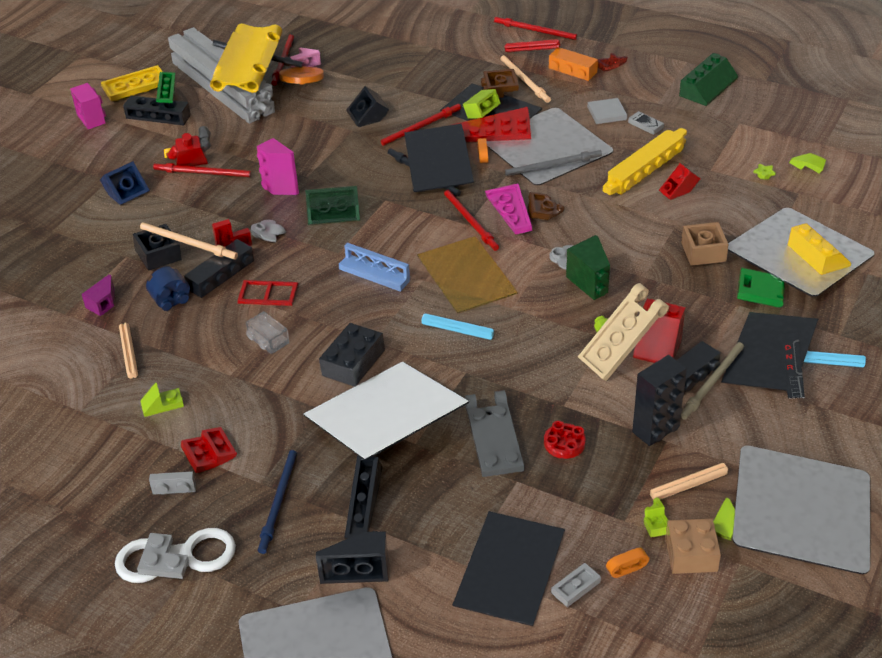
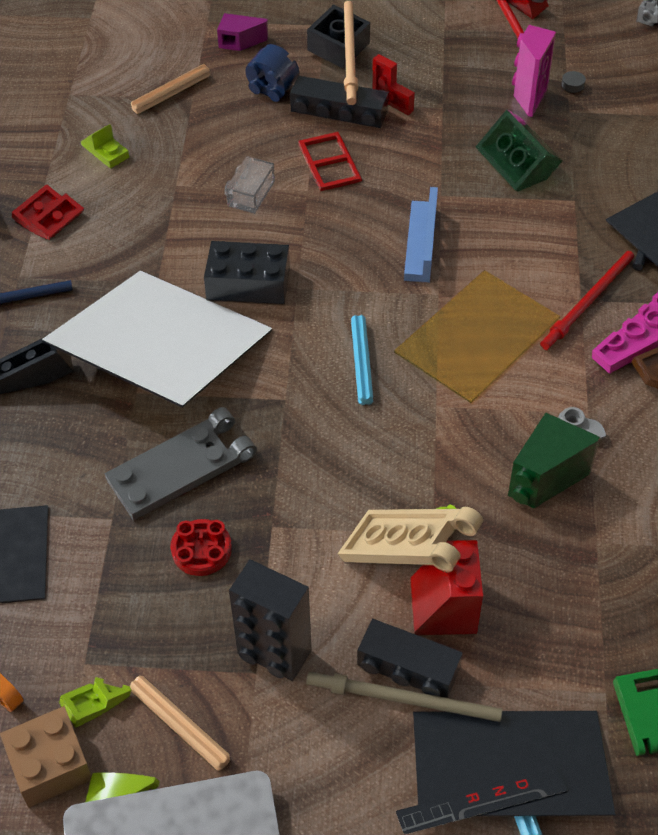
camera: 65 degrees right, 10 degrees up
light grey plate [251,220,286,242] -> none

